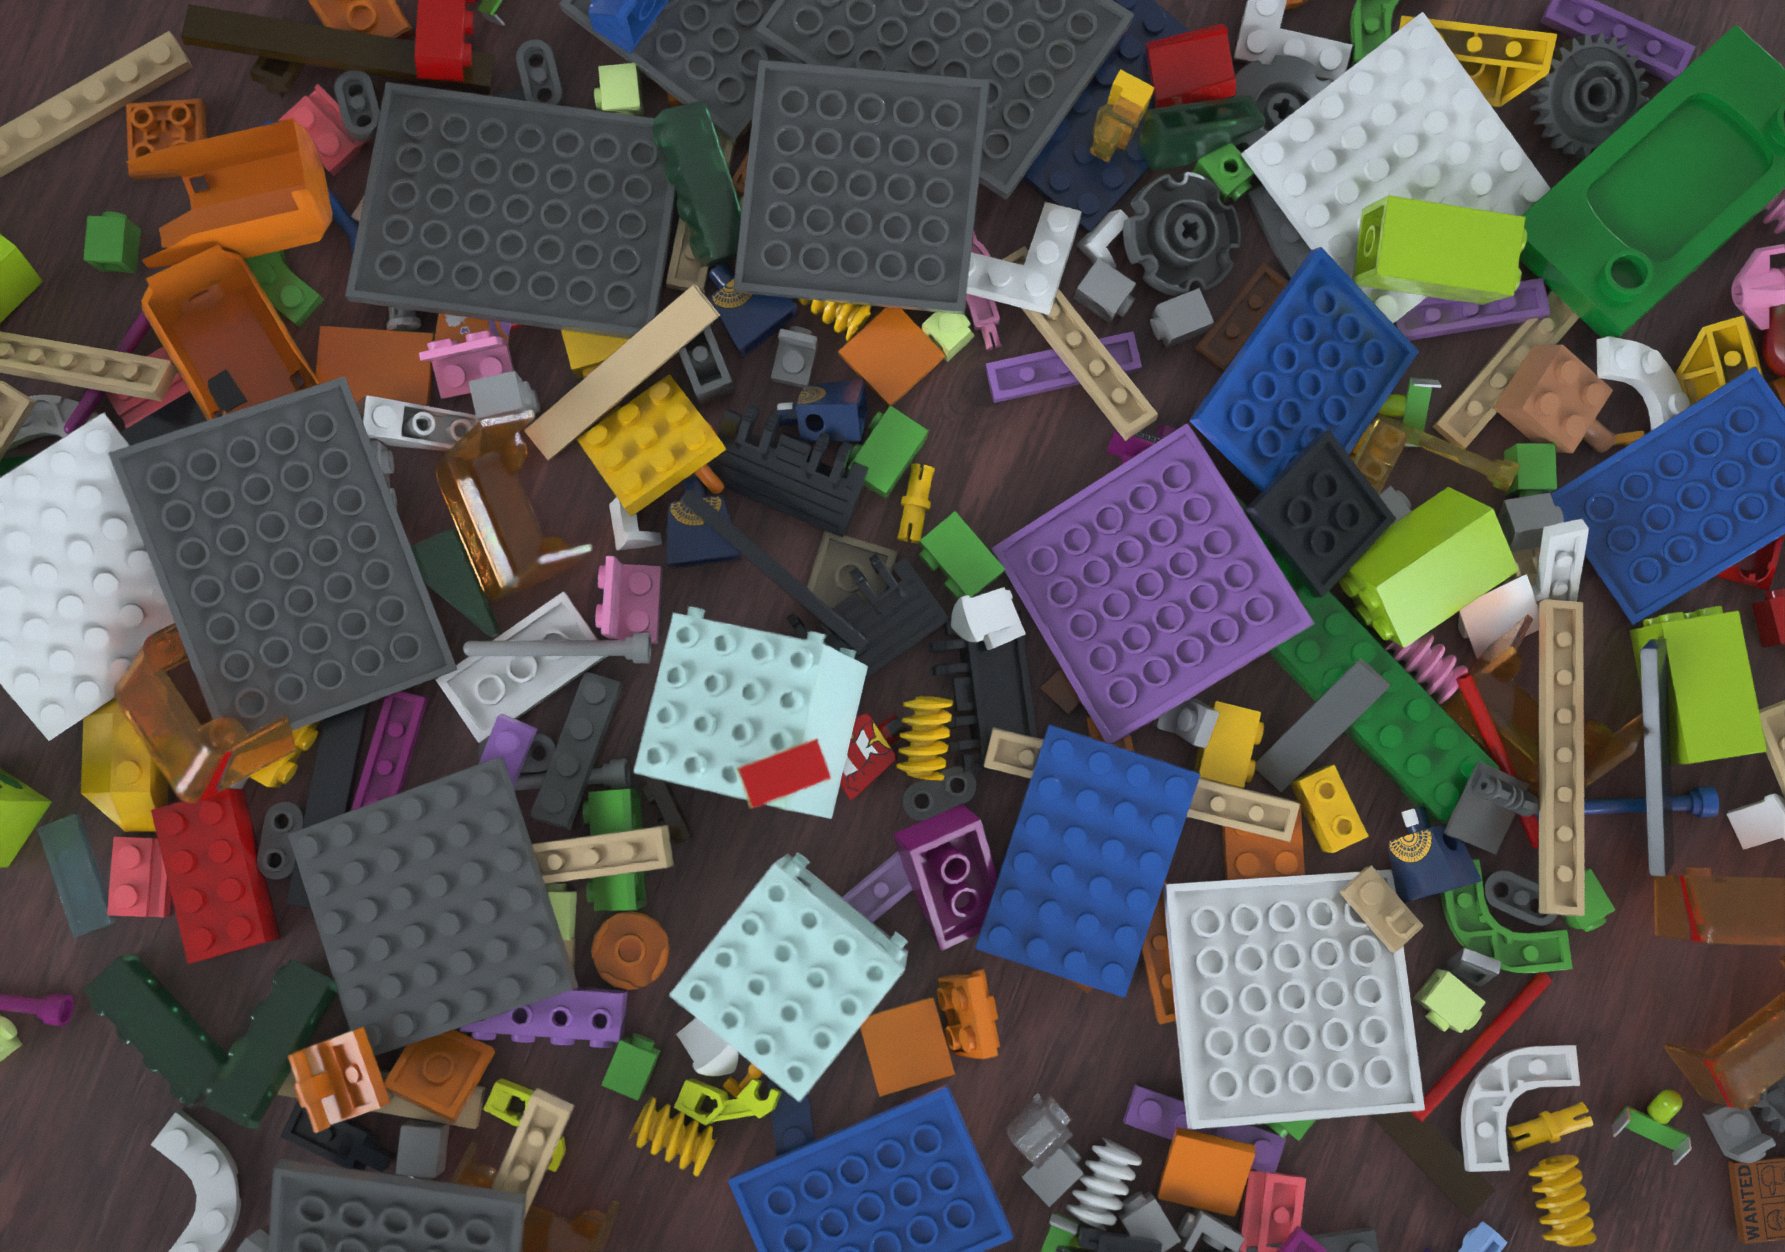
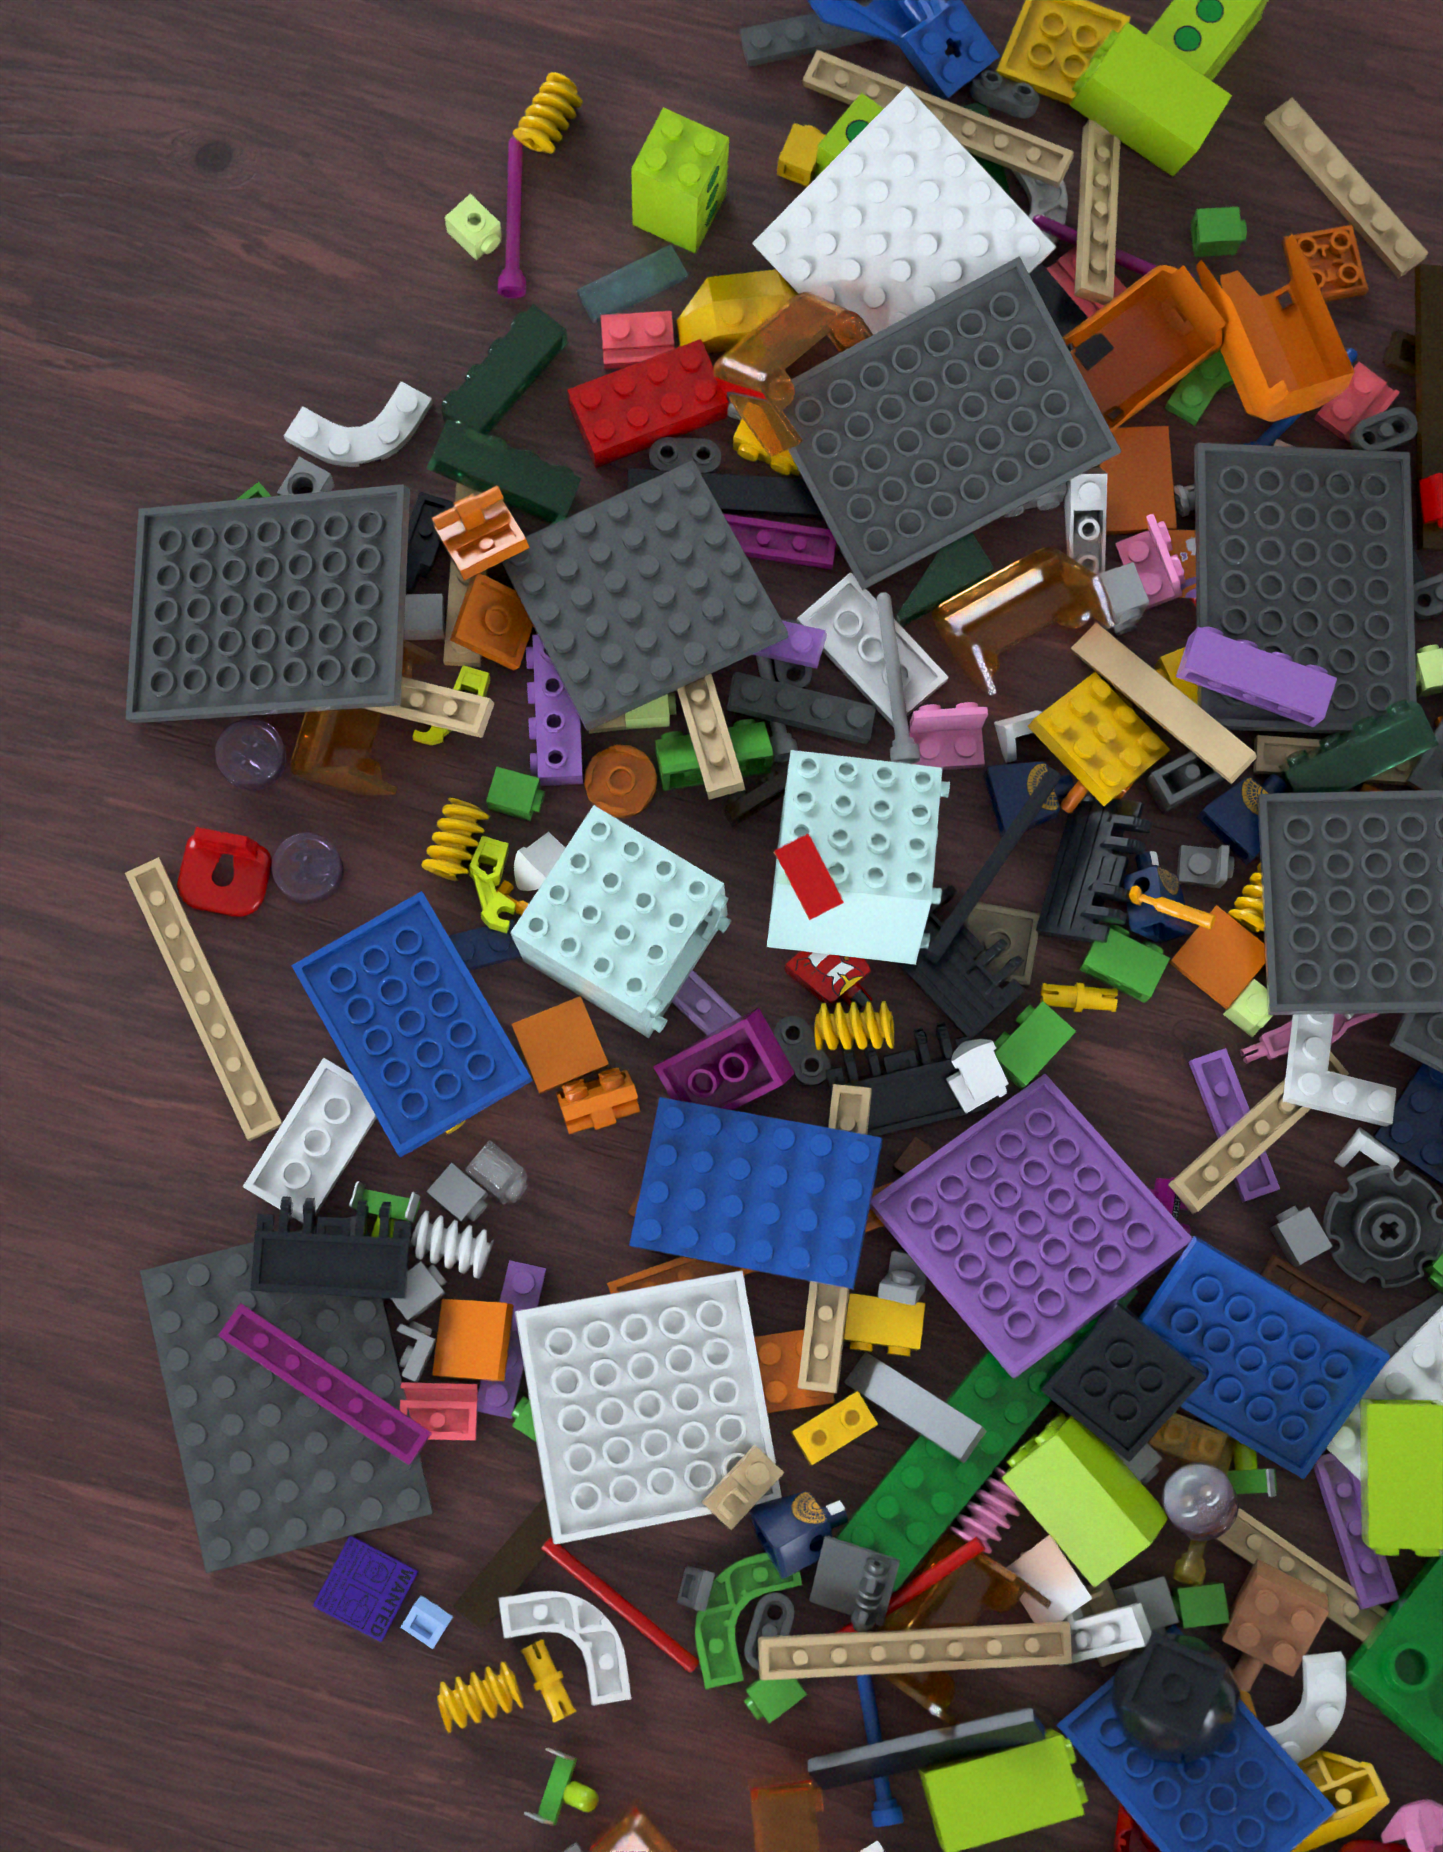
camera: 80 degrees right, 5 degrees down
light grey brick [1073,258,1136,324] -> none
yellowish green brick [1413,968,1486,1033] -> none
none -> black plate [1111,1631,1240,1764]
none -> light orange piece [1129,886,1216,929]
none -> clear purple head [1162,1462,1239,1541]
none -> medium lavender brick [1176,627,1337,727]

